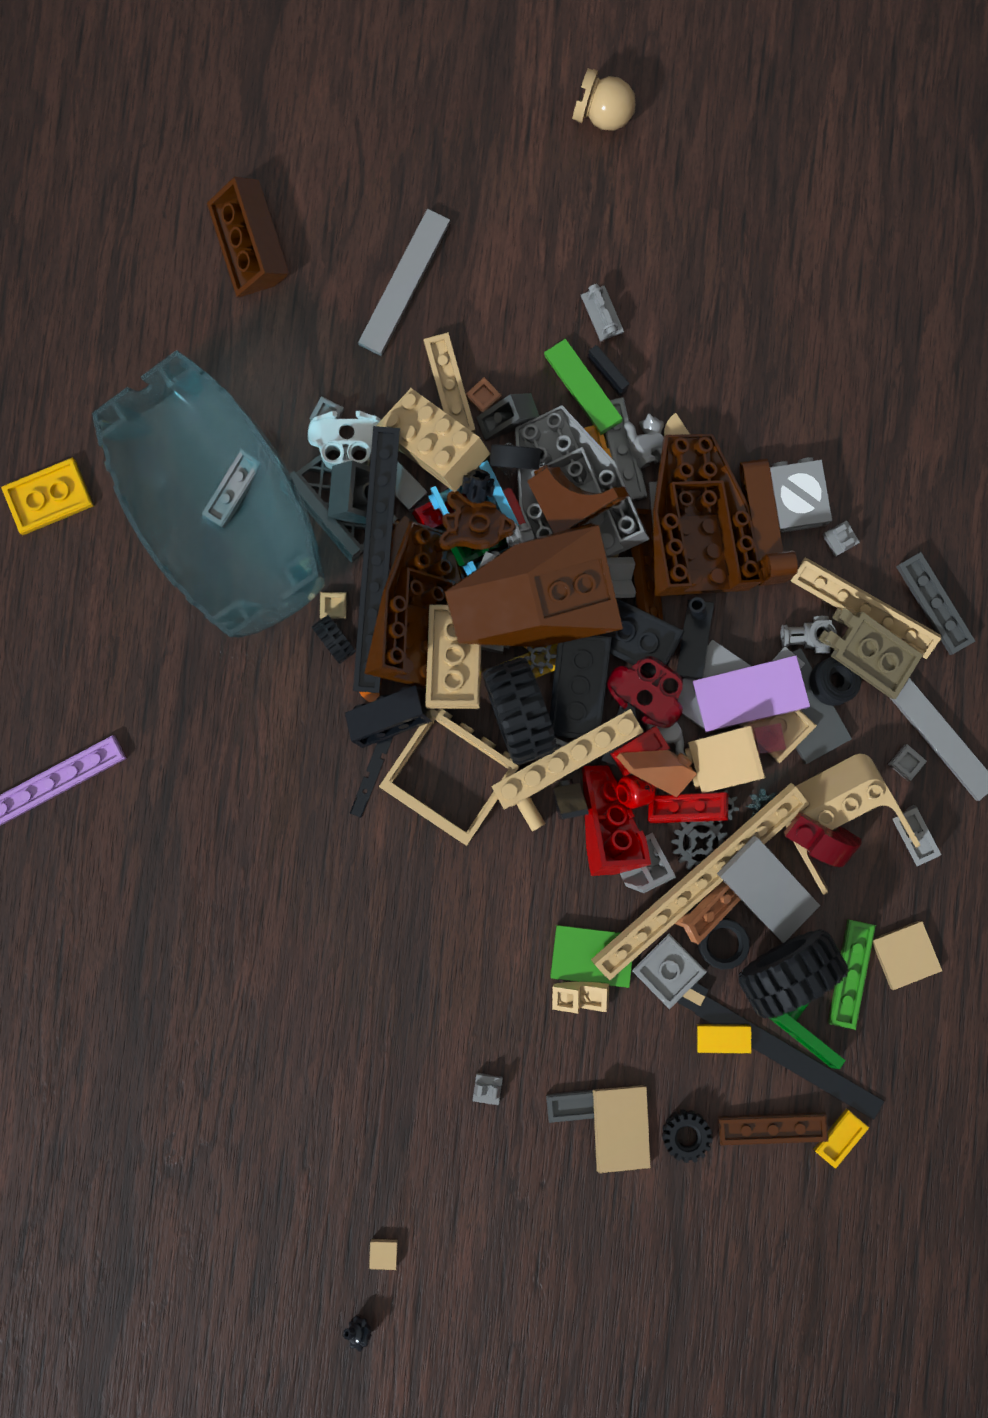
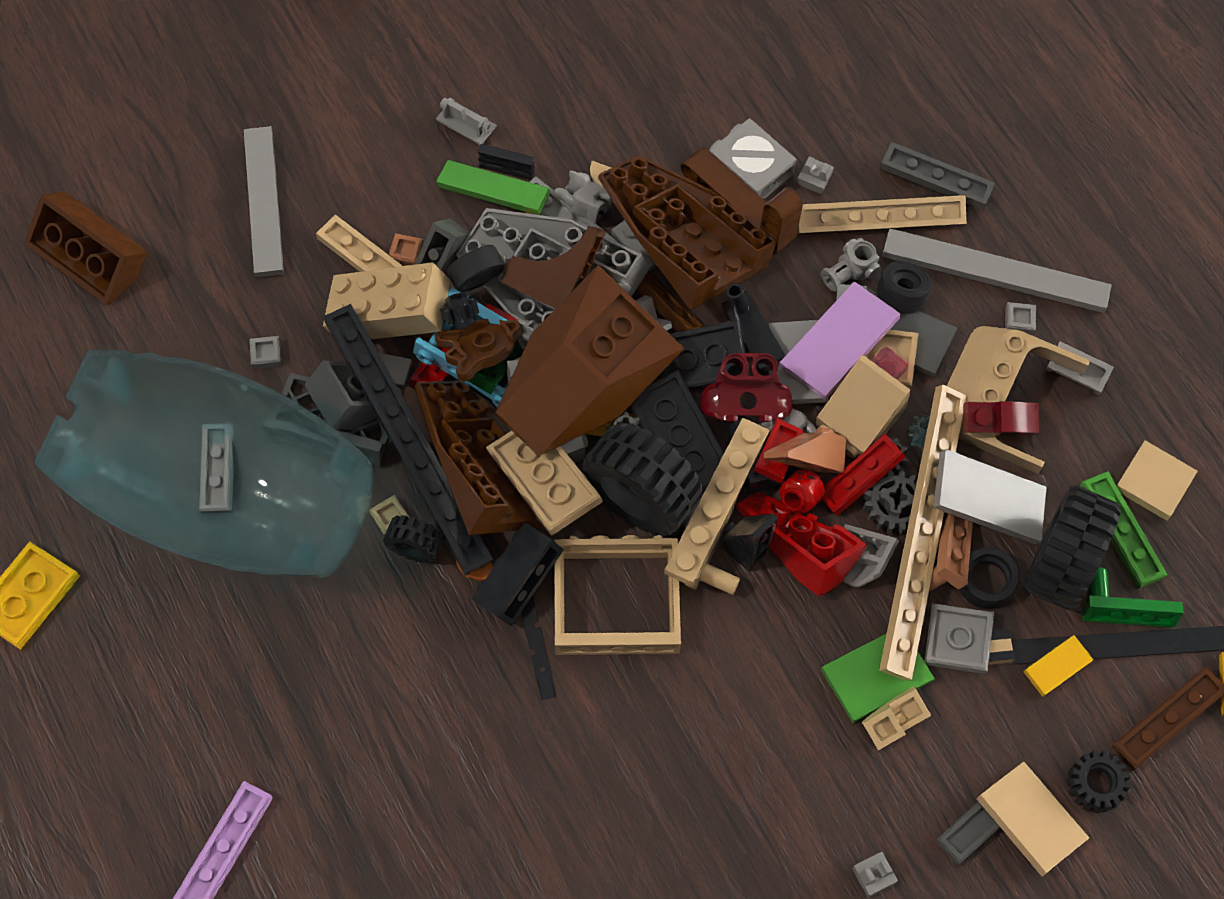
camera: 40 degrees left, 20 degrees down
white piece [308,411,381,469] -> none
dark tan tile [818,608,923,699] -> none

